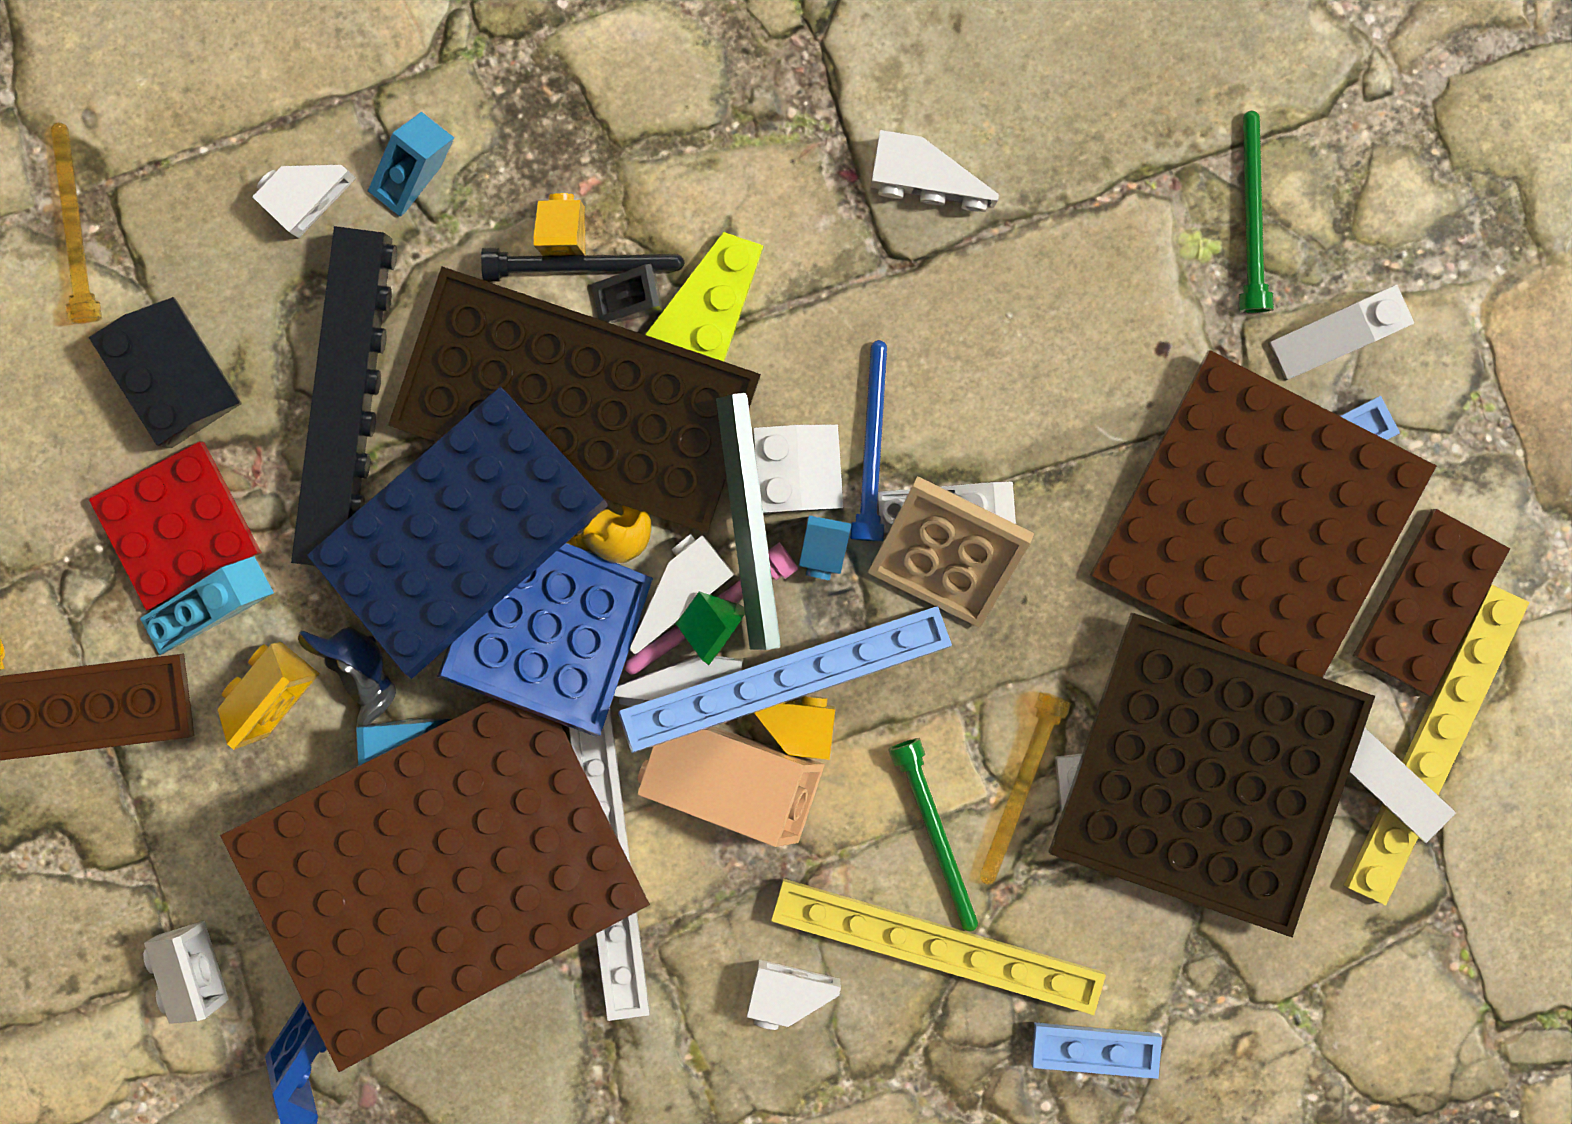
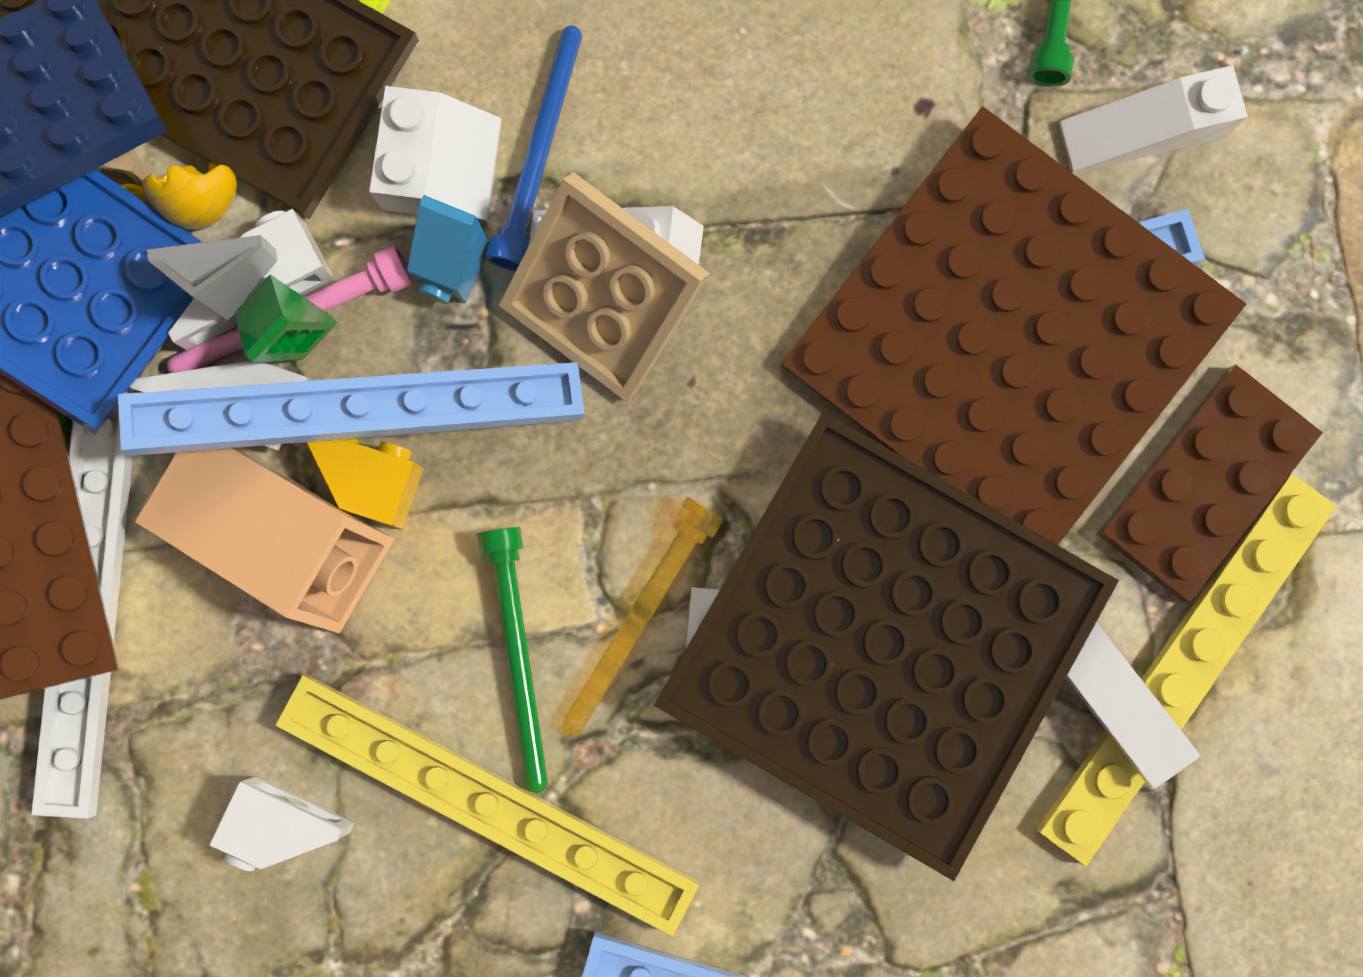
camera: 15 degrees right, 5 degrees down
sand green tile [716,393,781,650] -> none
none -> light grey slope [147,235,277,321]

